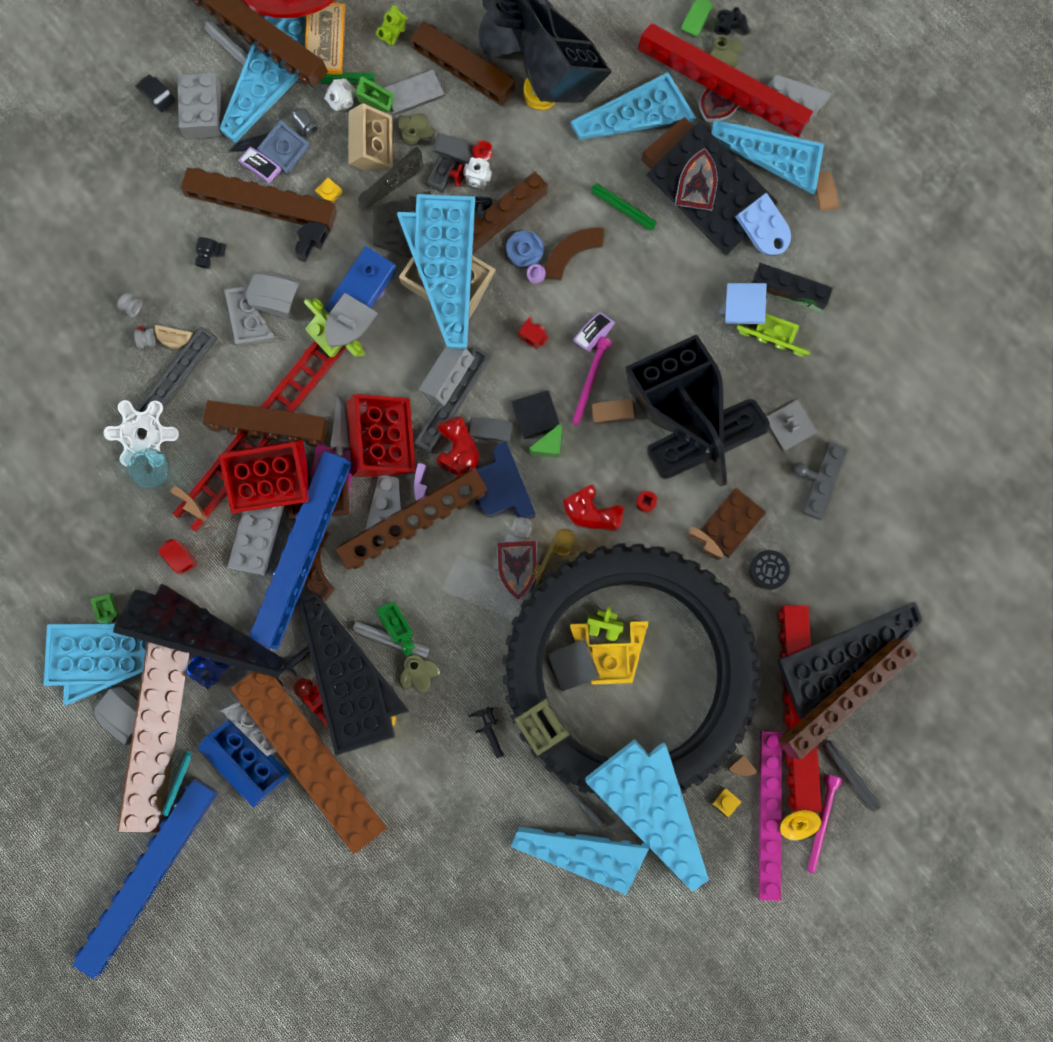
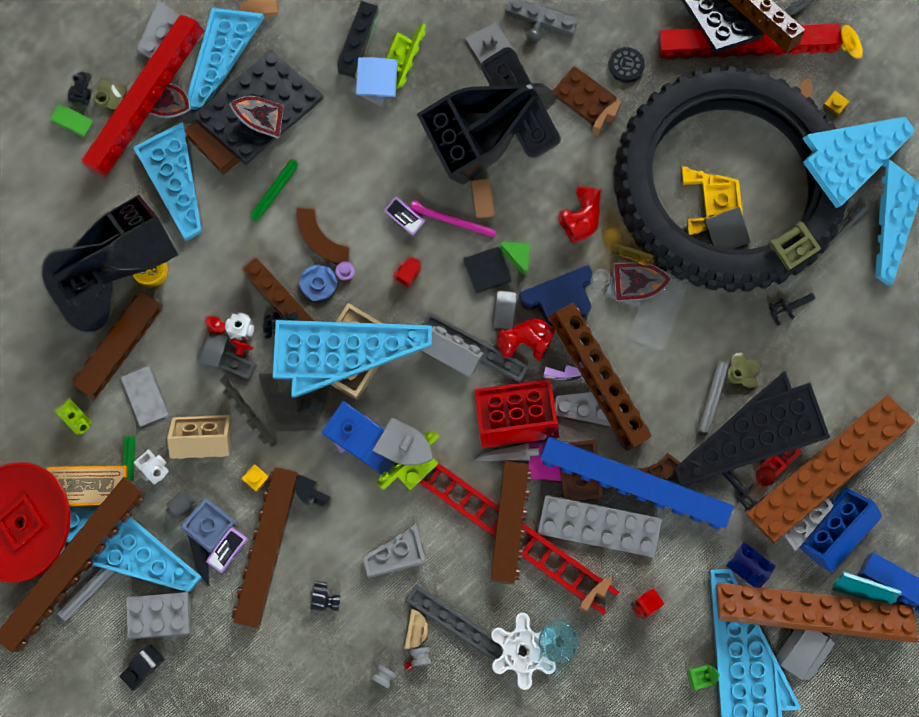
camera: 90 degrees left, 5 degrees down
black wing [113,584,284,678] -> none
red slope [219,439,309,514] -> none
light grey slope [246,272,301,319] -> none
bright green slope [355,76,394,112] -> none
green plate [376,601,415,656] -> none
olive plate [398,113,435,145] -> none
lime hips [587,606,624,641] -> none
red wheel [636,491,657,513] -> none
light blue plate [735,193,791,256] -> none
dark pink plate [758,731,782,901] -> none
dark pink piece [807,774,842,874] -> none

